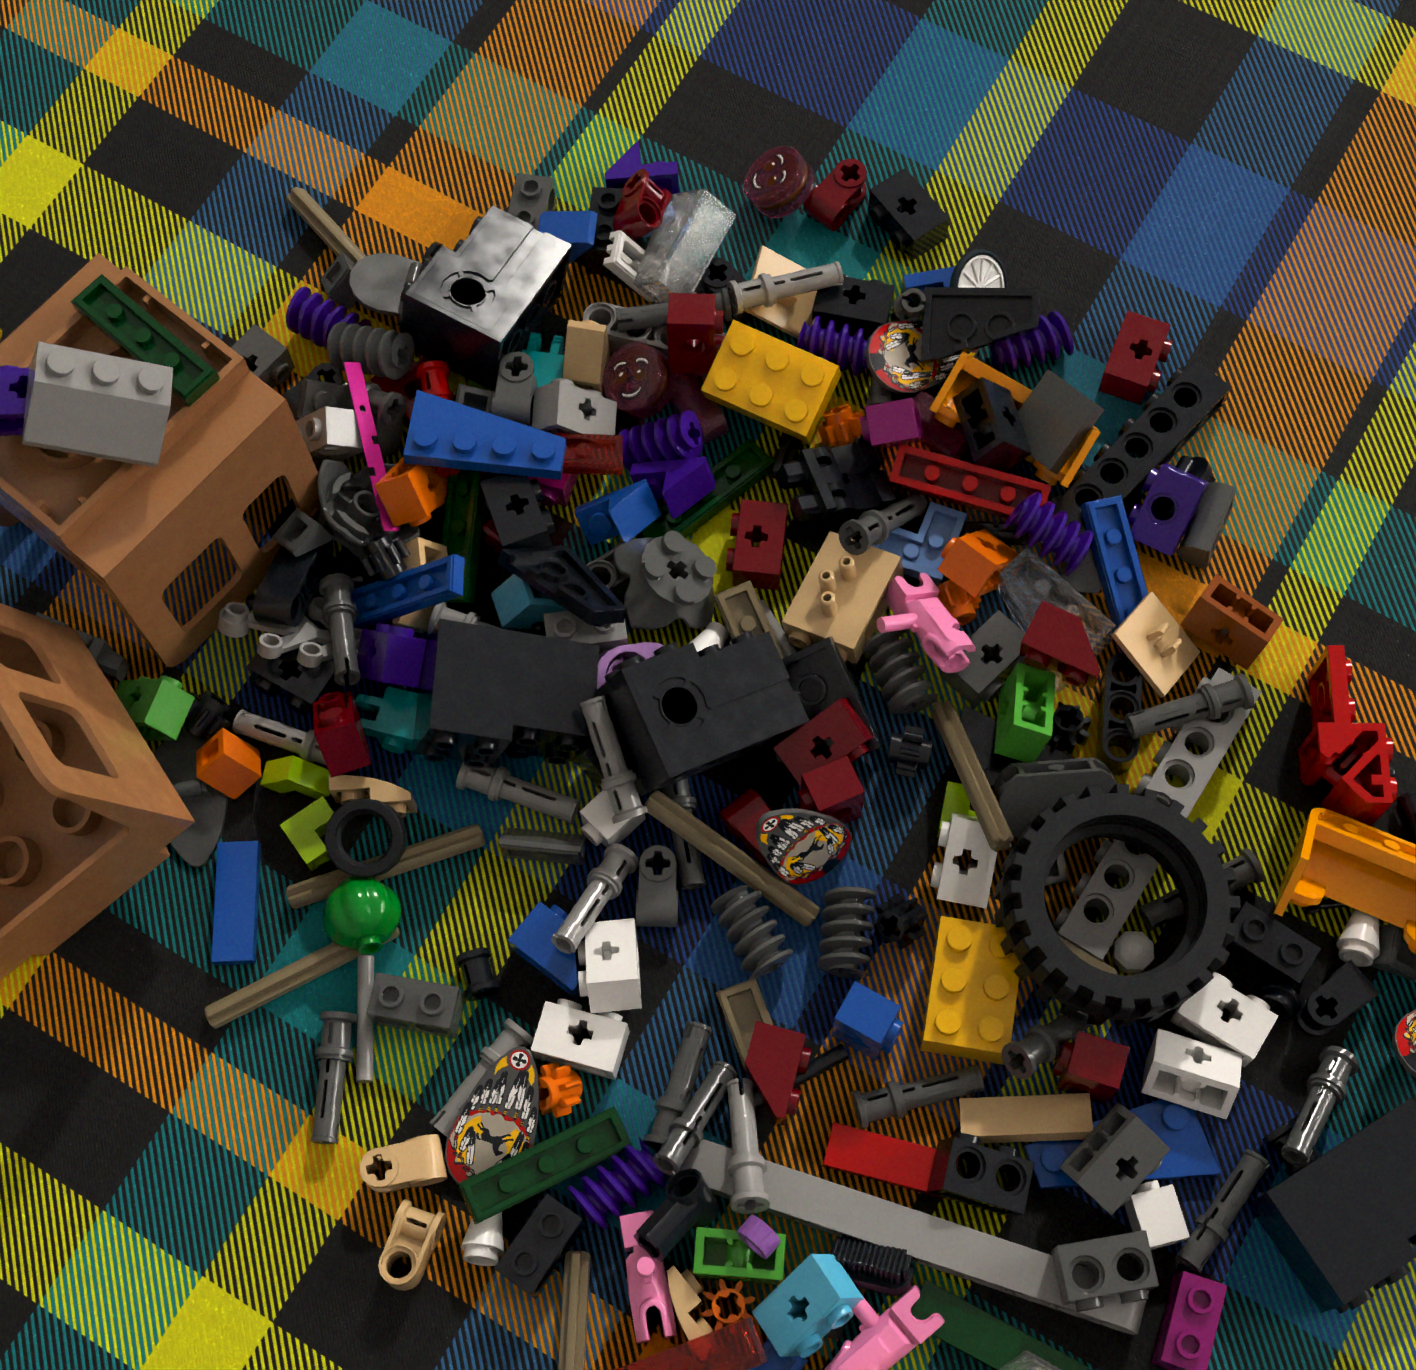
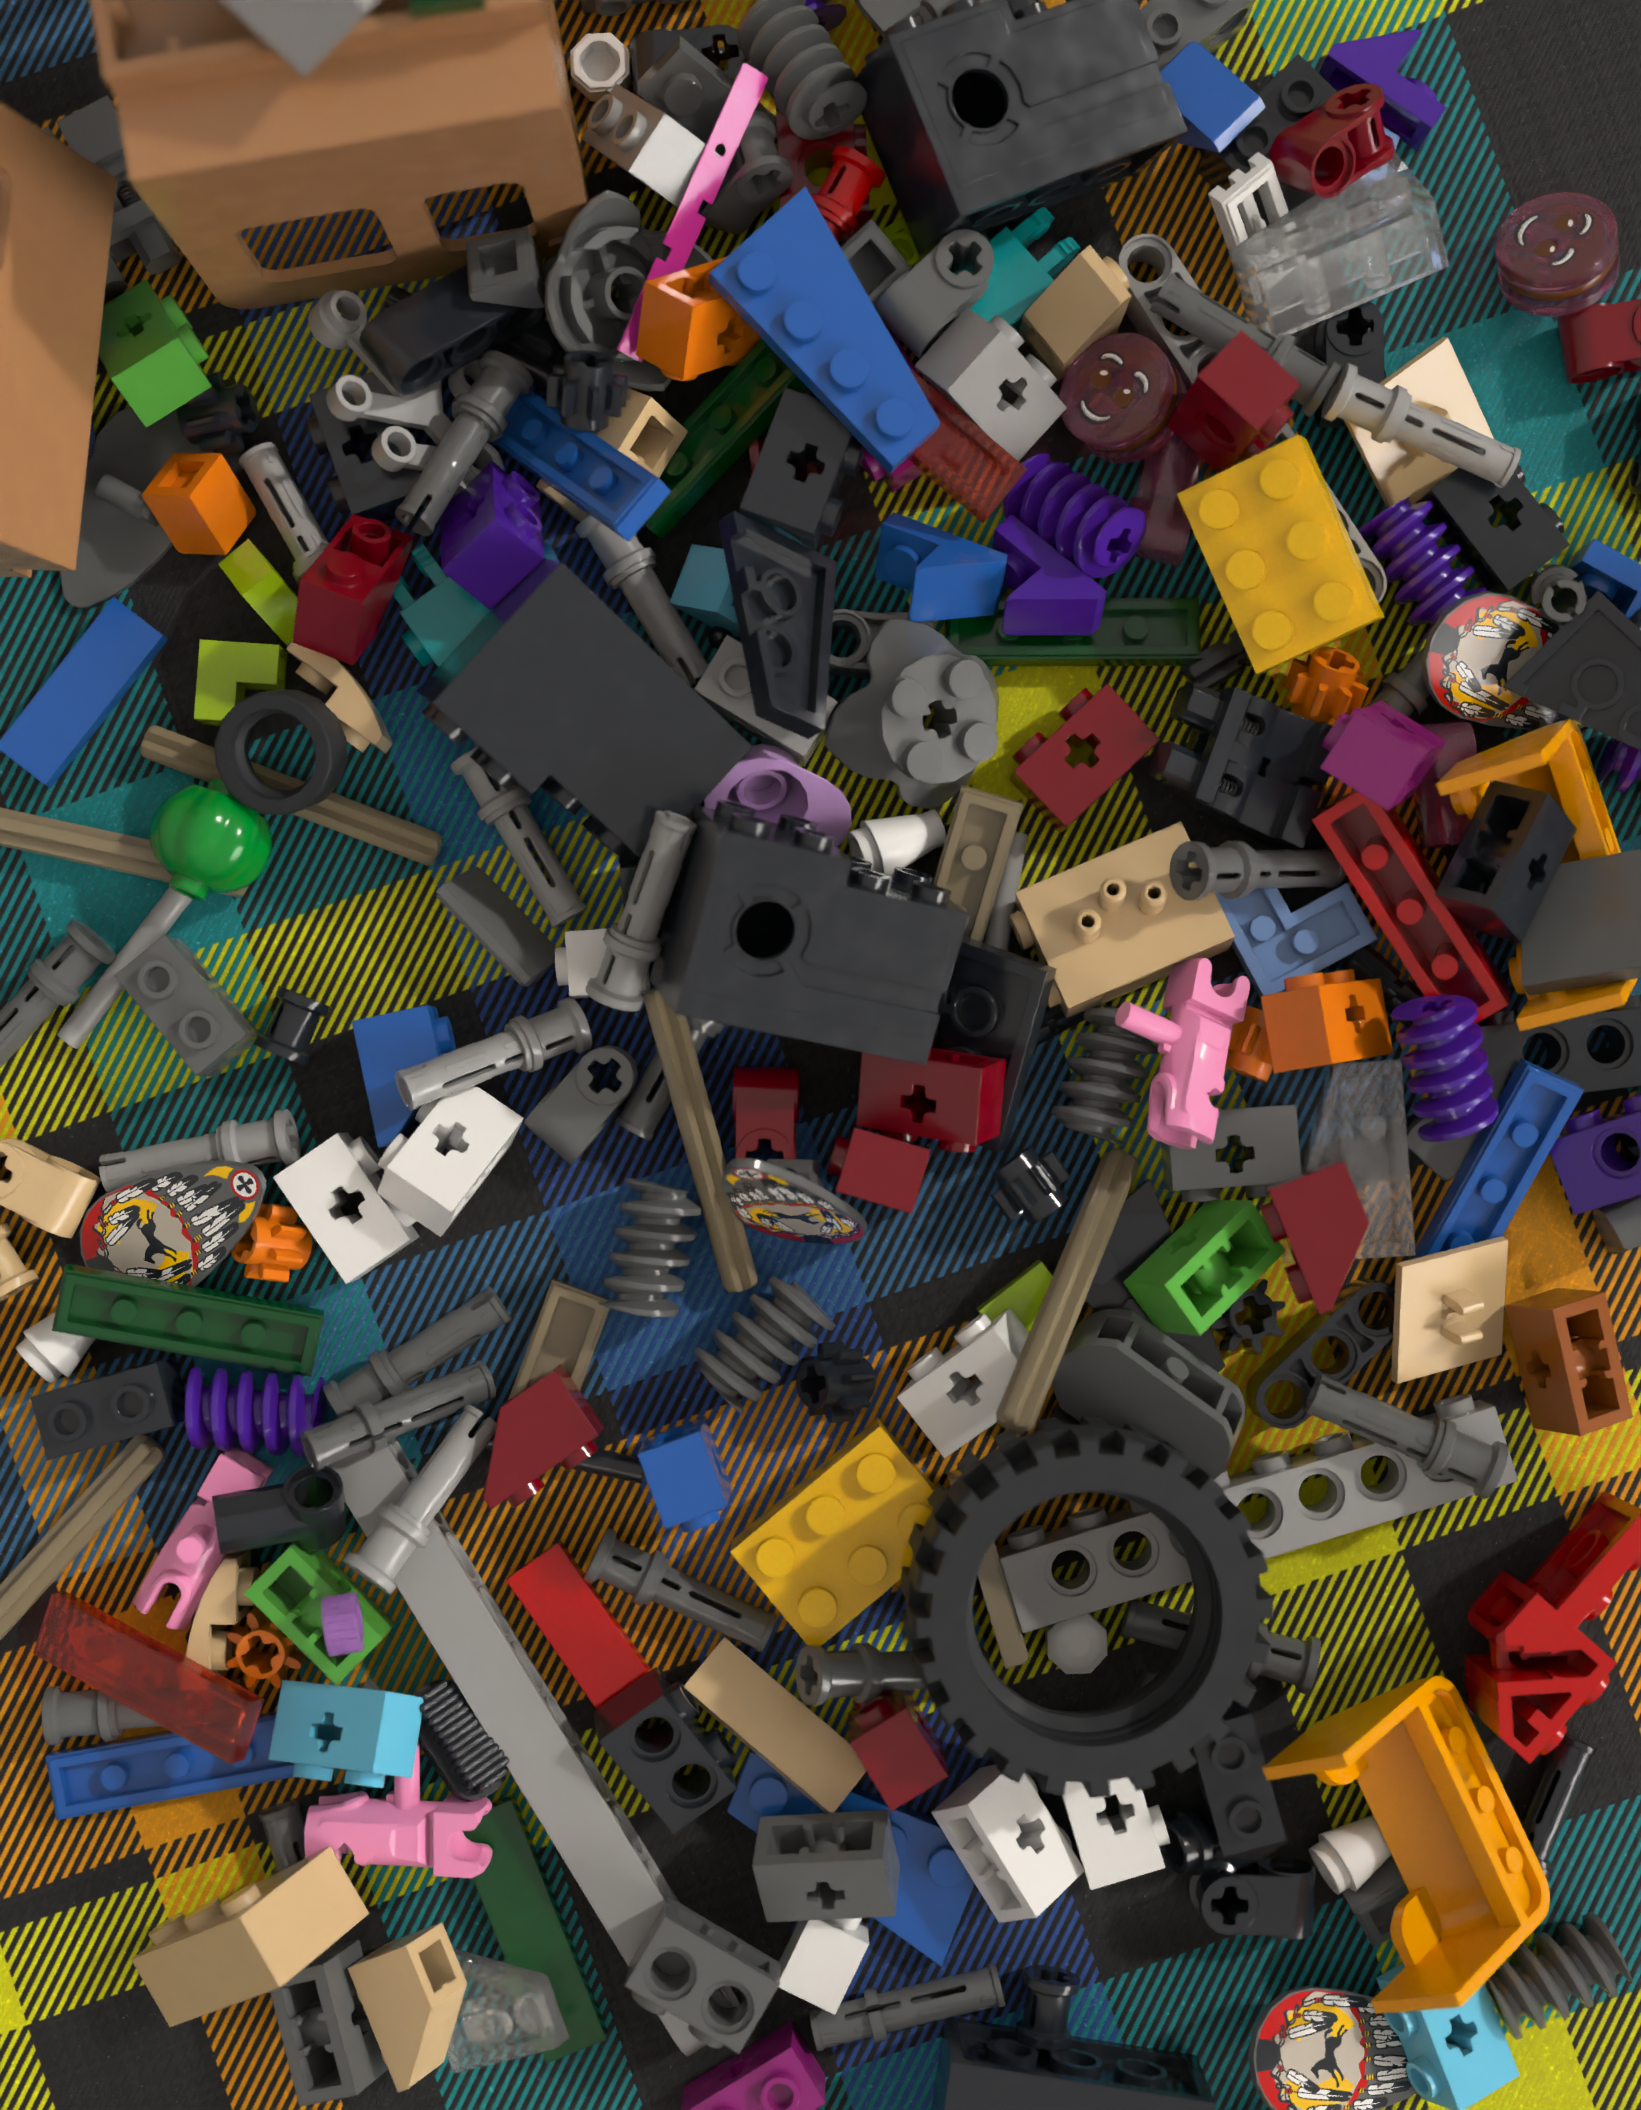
camera: 35 degrees right, 20 degrees up
dark grey pin [1281,1045,1359,1167] -> none

